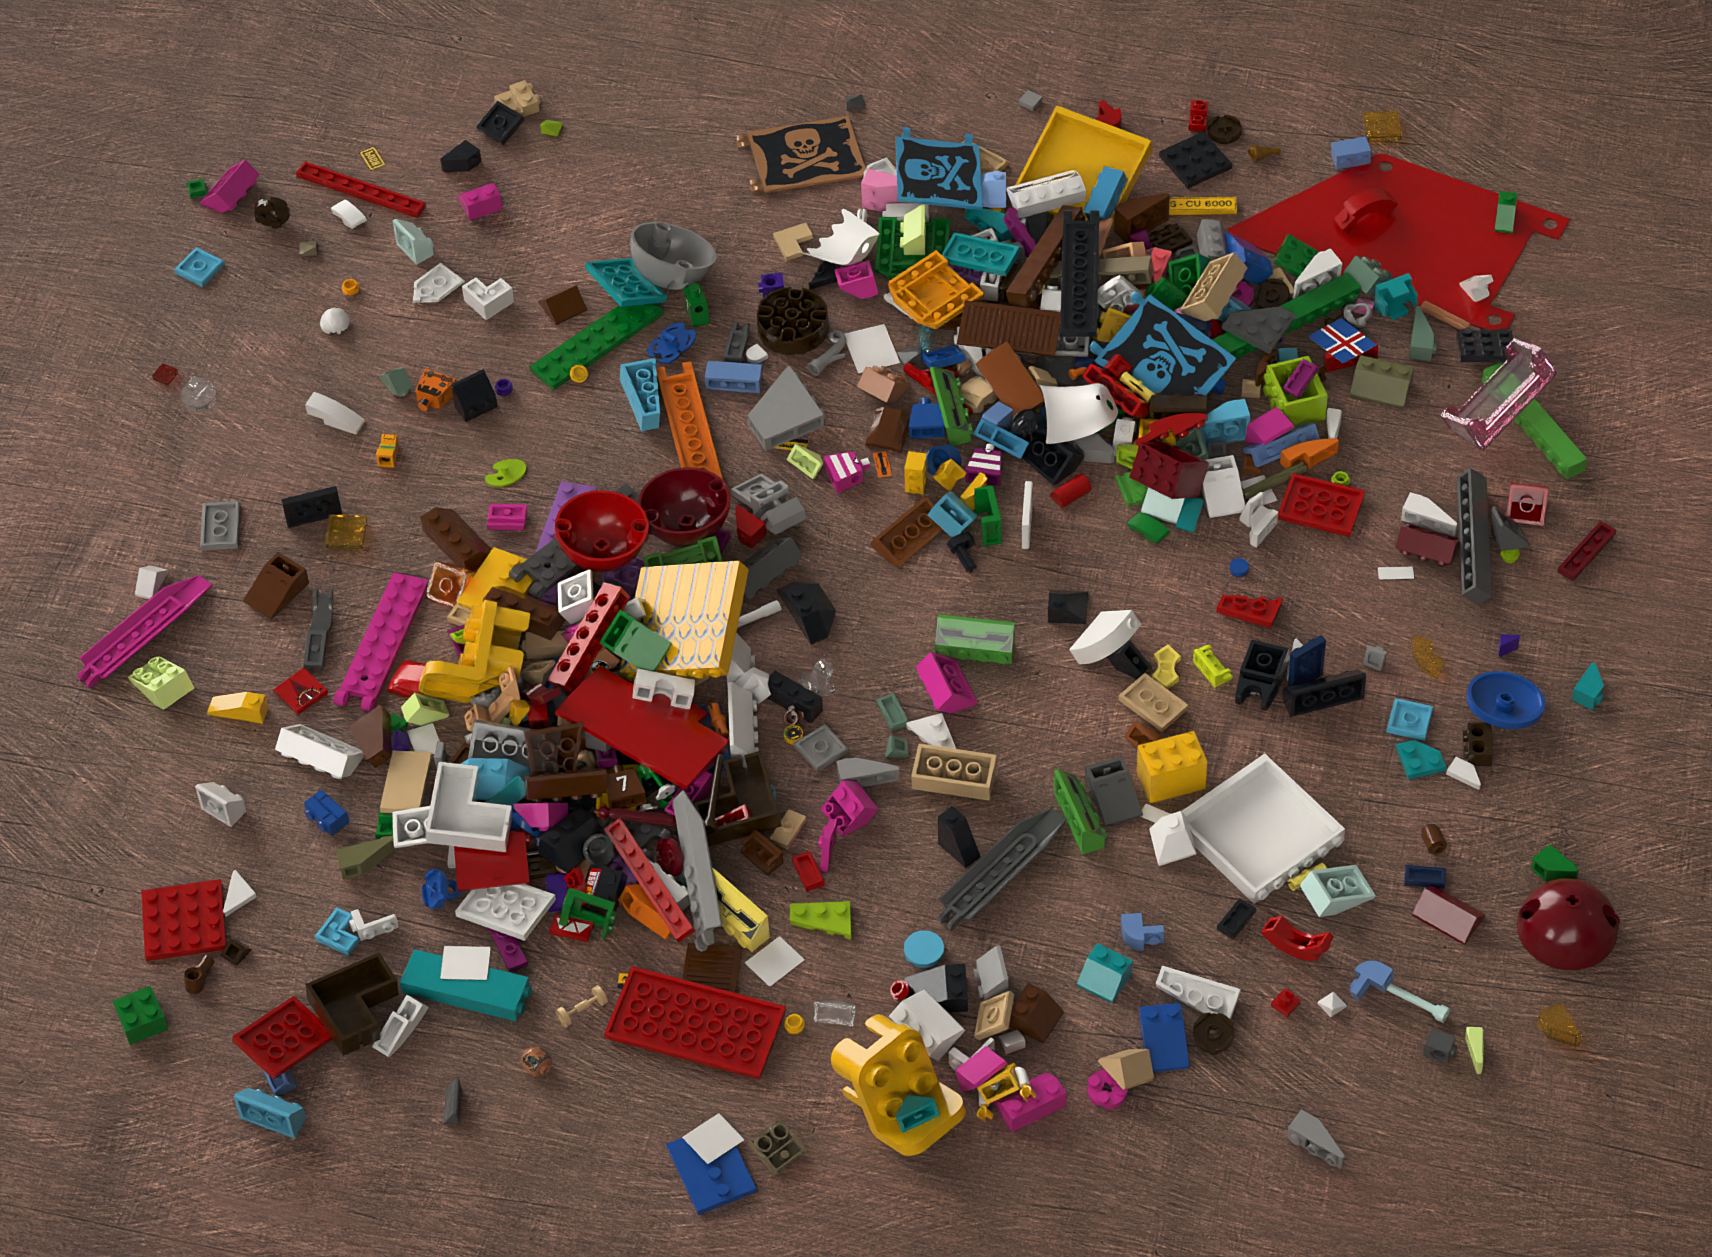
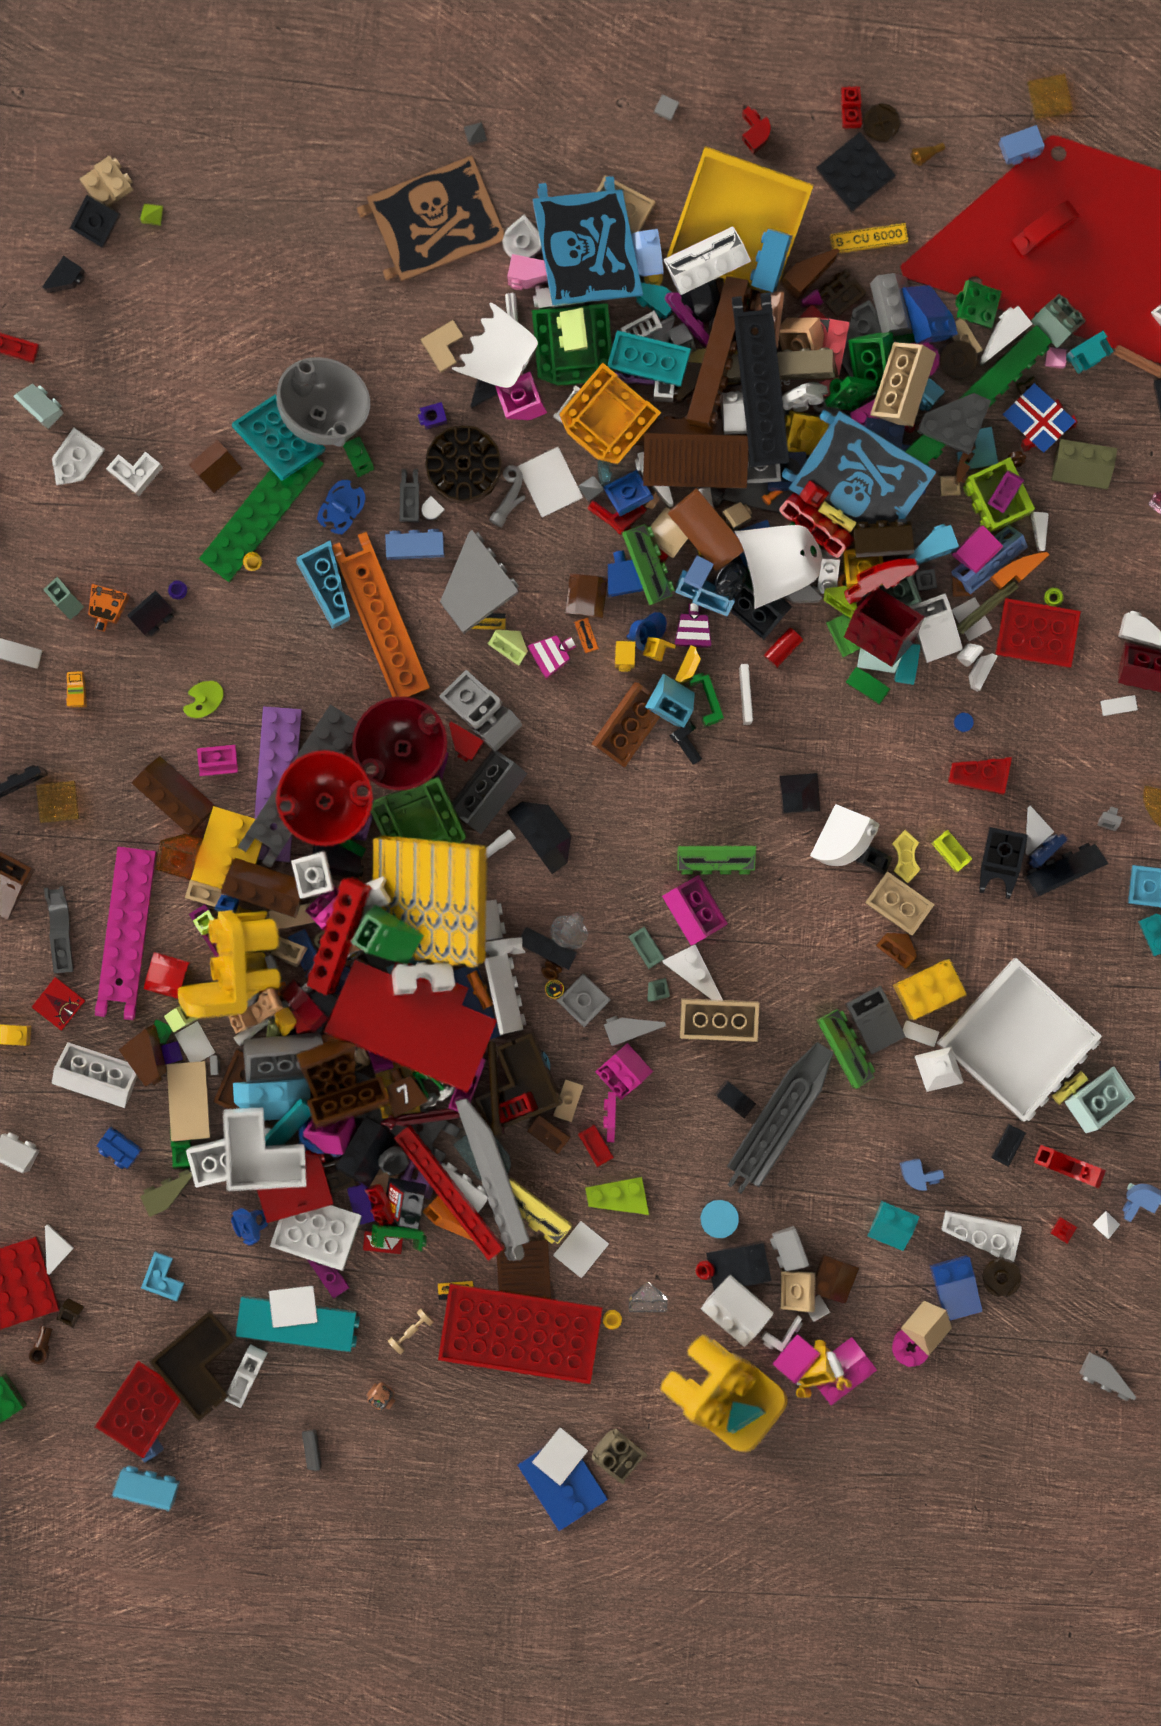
camera: 10 degrees left, 35 degrees up
white bracket [349,909,399,941] -> none
dark pink slope [457,183,502,220] -> none
dark red tile [656,838,684,877] -> none
nougat slope [857,365,911,403] -> none
light grey piece [1343,302,1371,328] -> none
sand green slope [1409,306,1437,361] -> none

